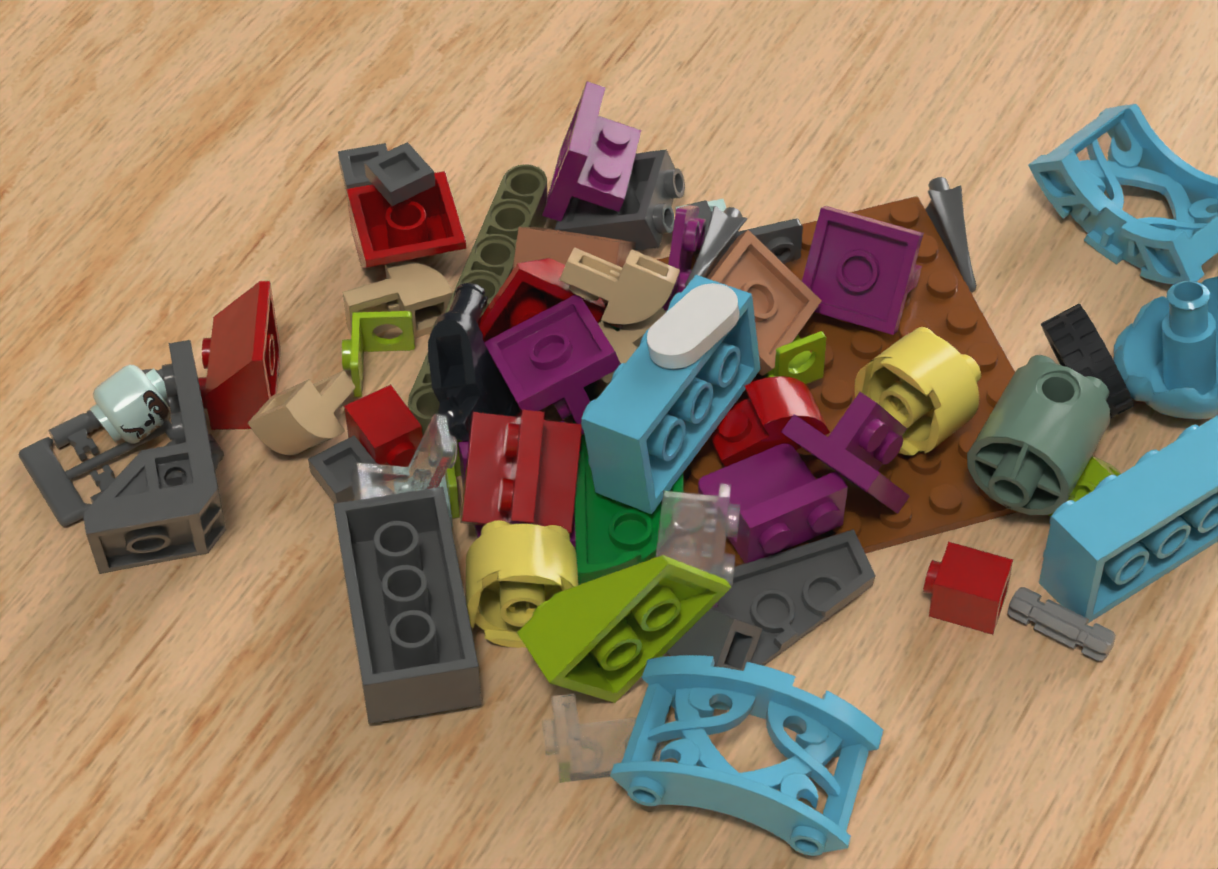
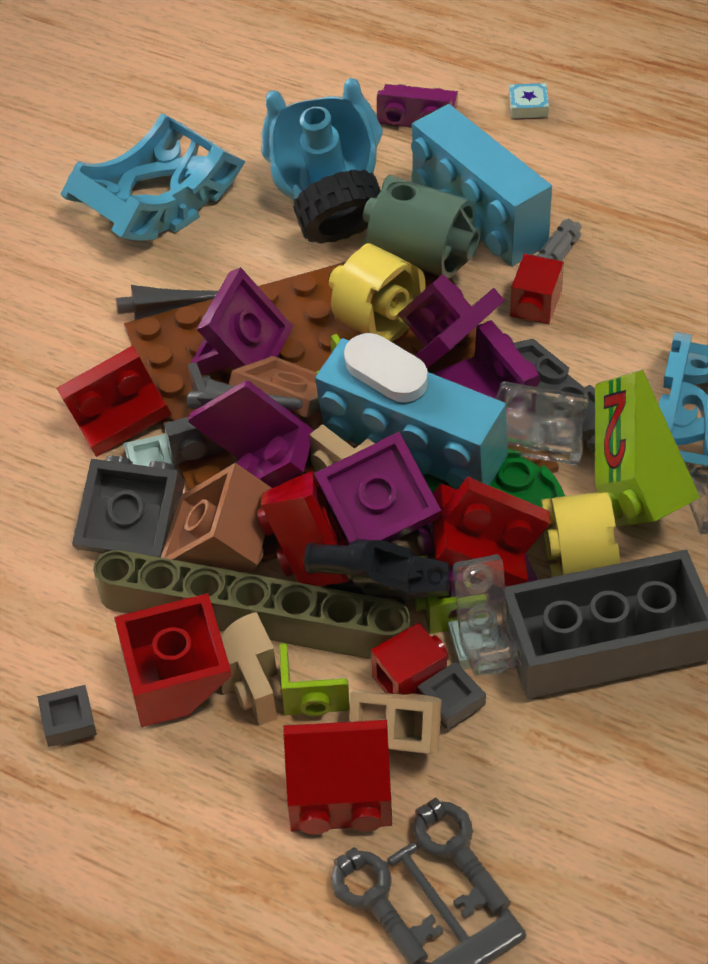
camera: 90 degrees left, 0 degrees up
dark grey bracket [83,340,226,574] -> none
light aqua head [90,364,171,444] -> none
dark grey plate [364,142,435,206] -> none
bracket [542,81,641,222] -> none
tan brick [560,247,680,325] -> none
none -> red bracket [56,345,172,457]

